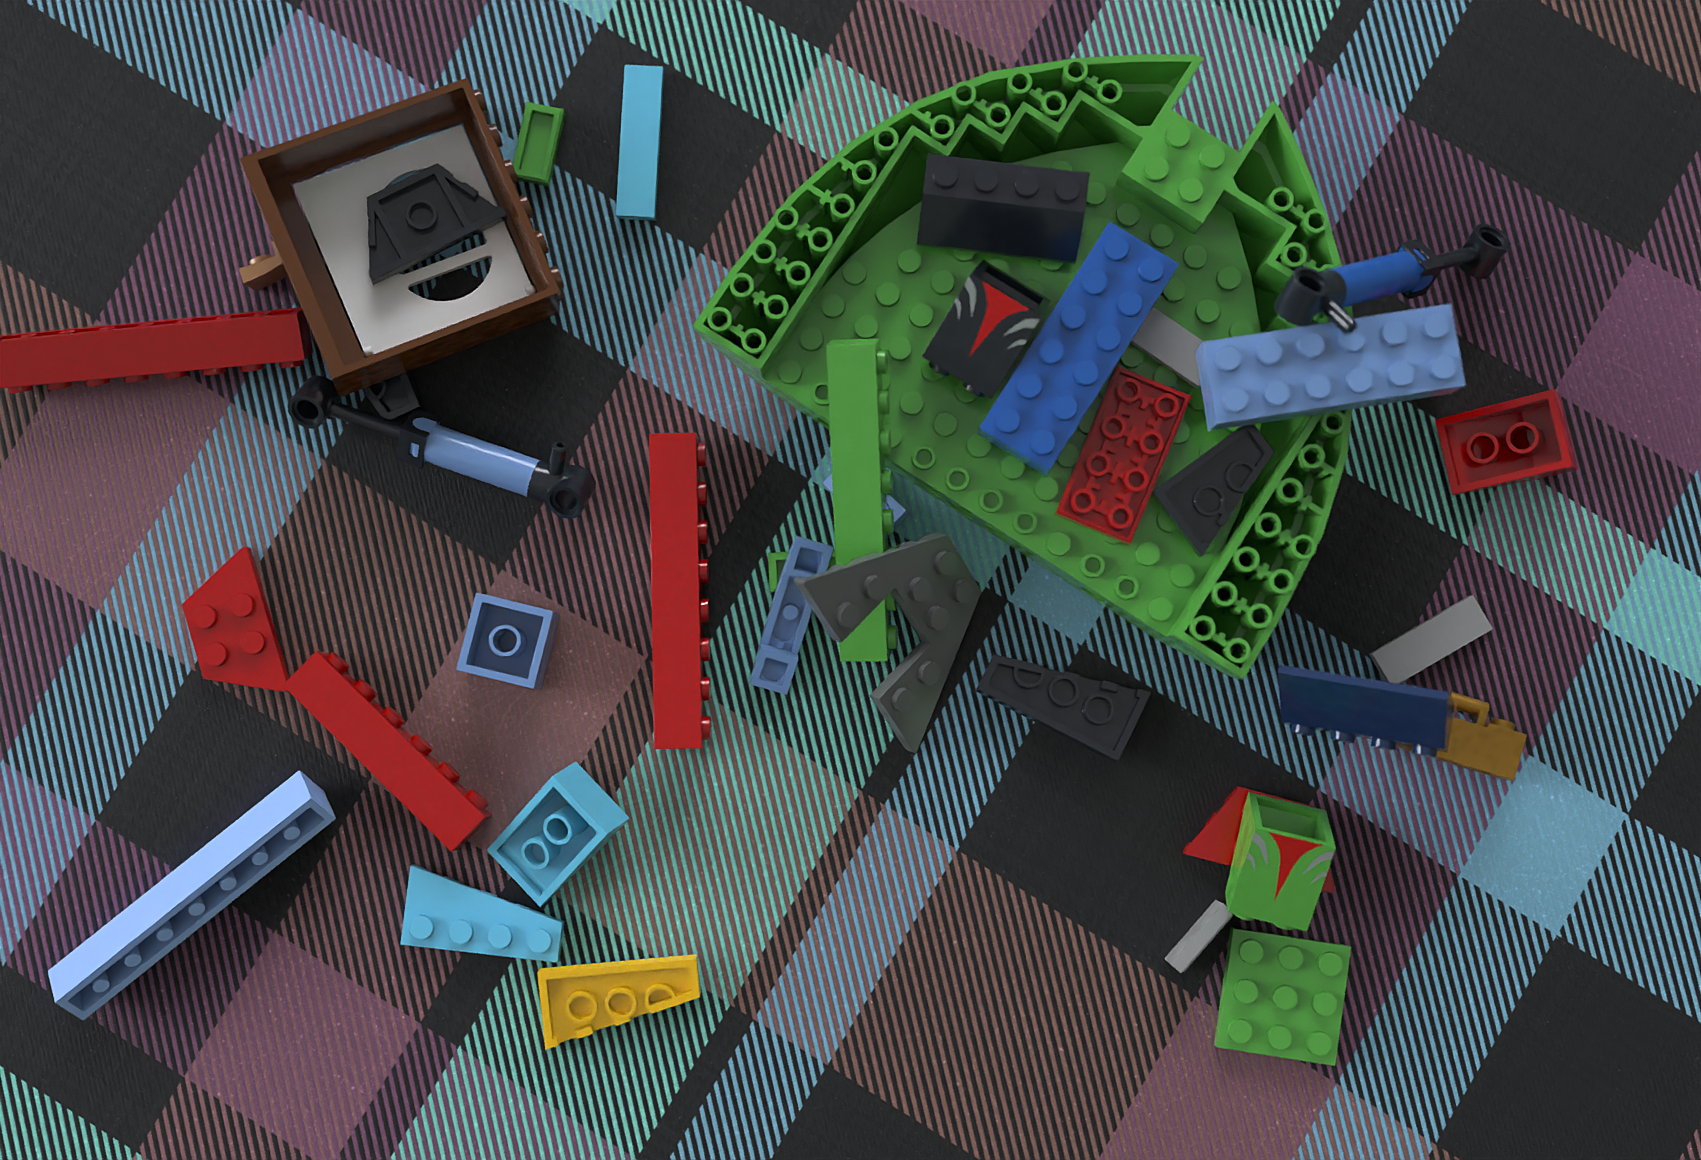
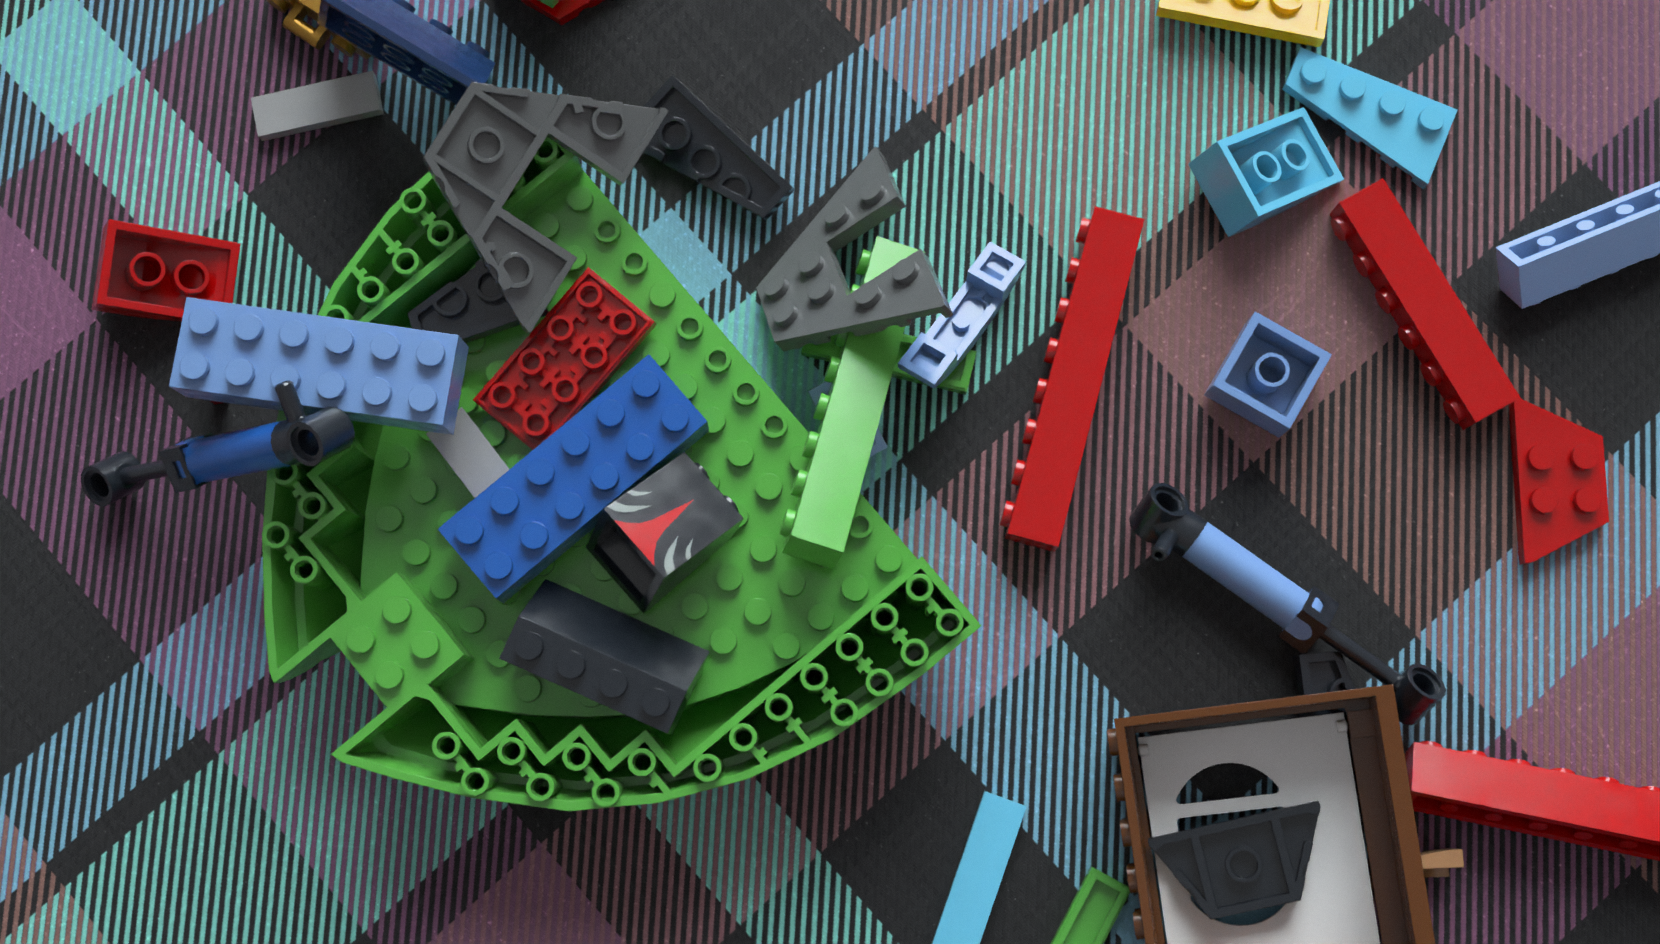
camera: 160 degrees left, 5 degrees down
none -> dark grey wing [422,82,669,333]

